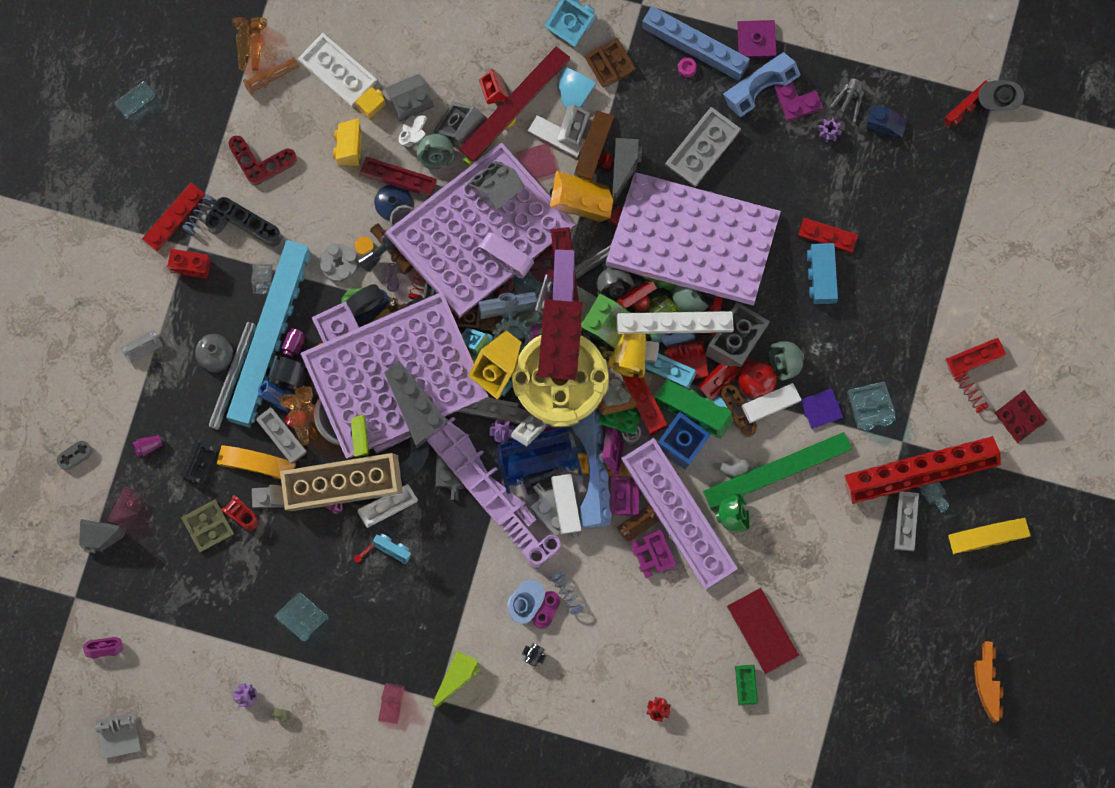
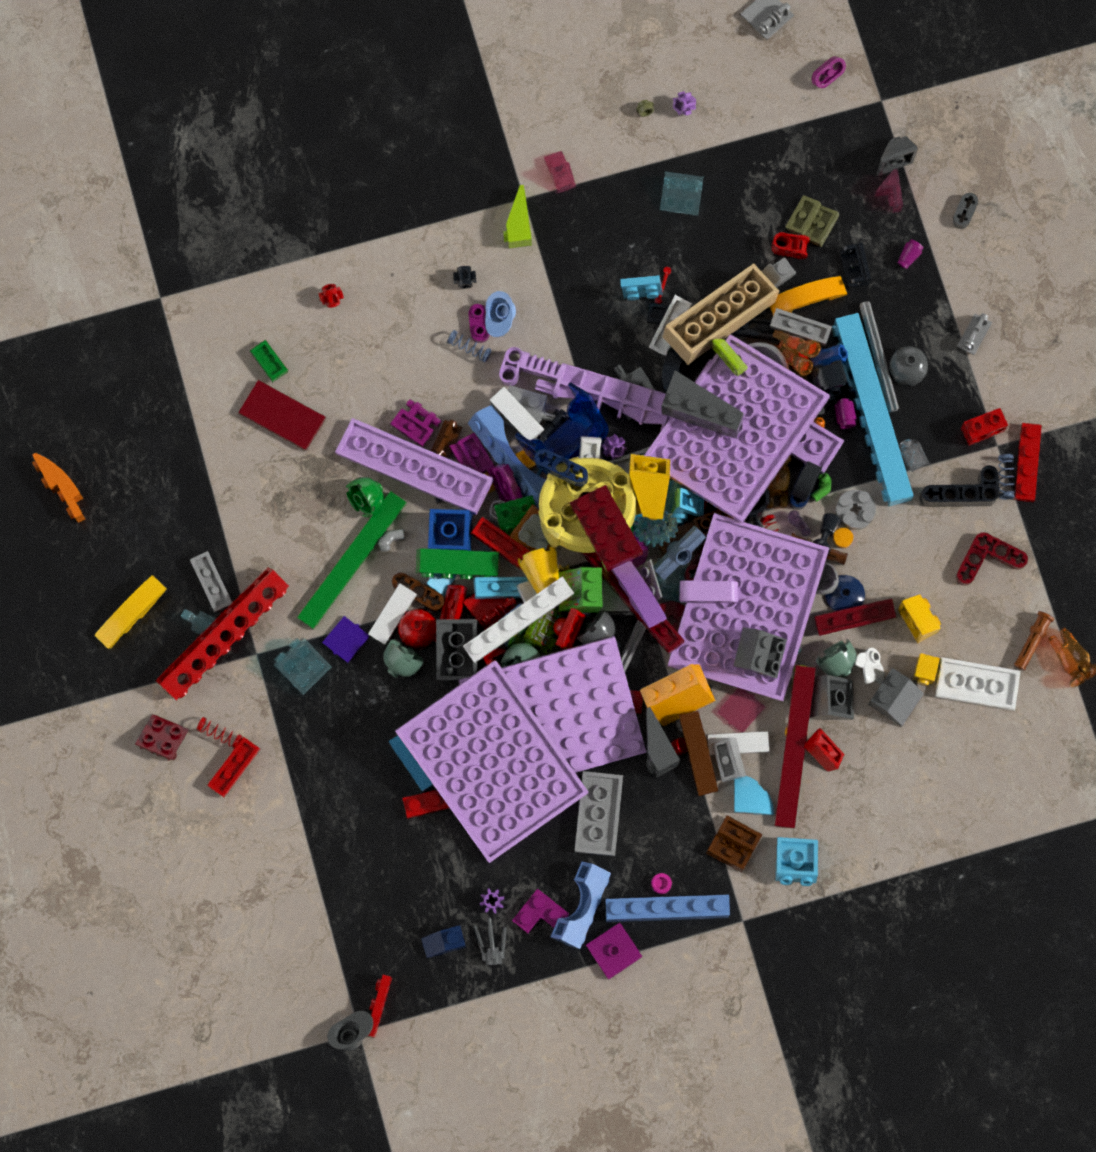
camera: 145 degrees right, 0 degrees up
none -> lavender plate [395,660,589,863]
none -> dark blue beam [534,449,588,486]

